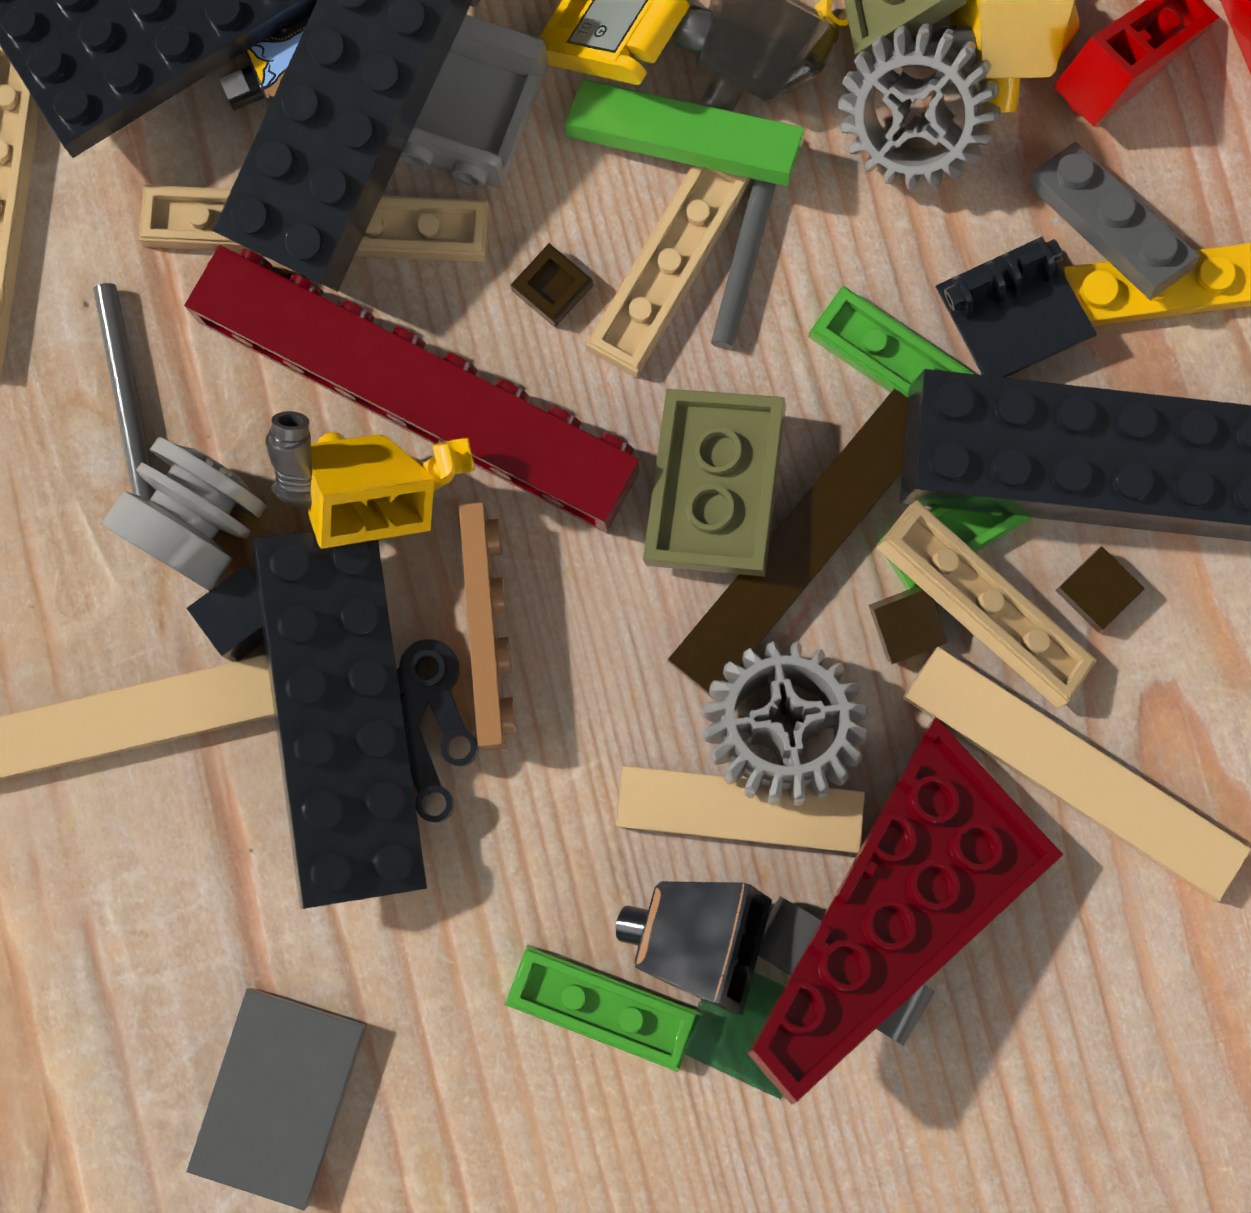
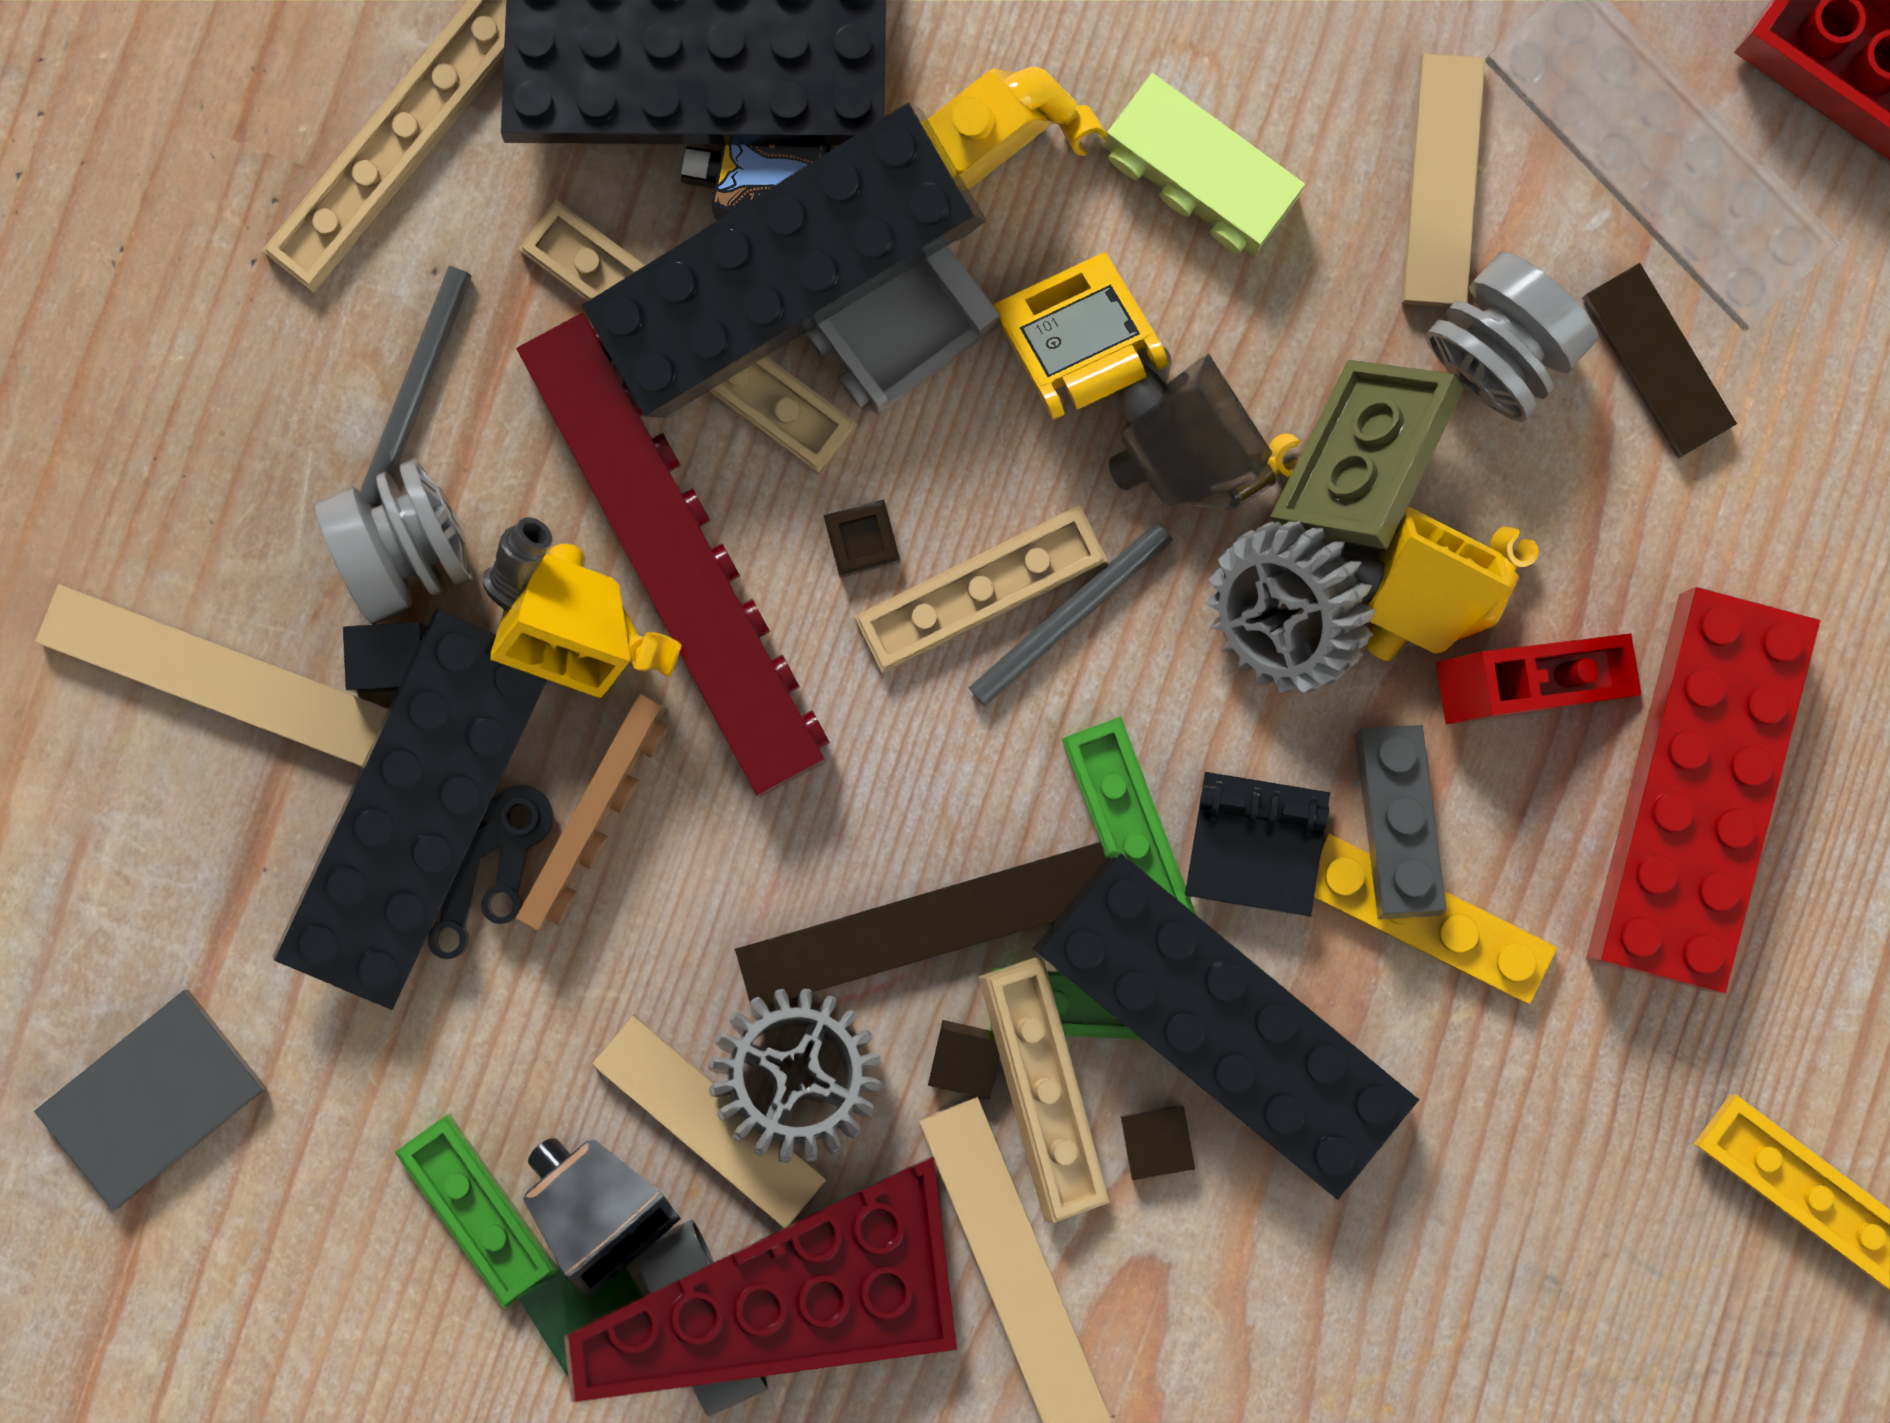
camera: 30 degrees right, 5 degrees up
bright green tile [564,79,805,187] -> none
olive plate [643,389,786,577] -> none

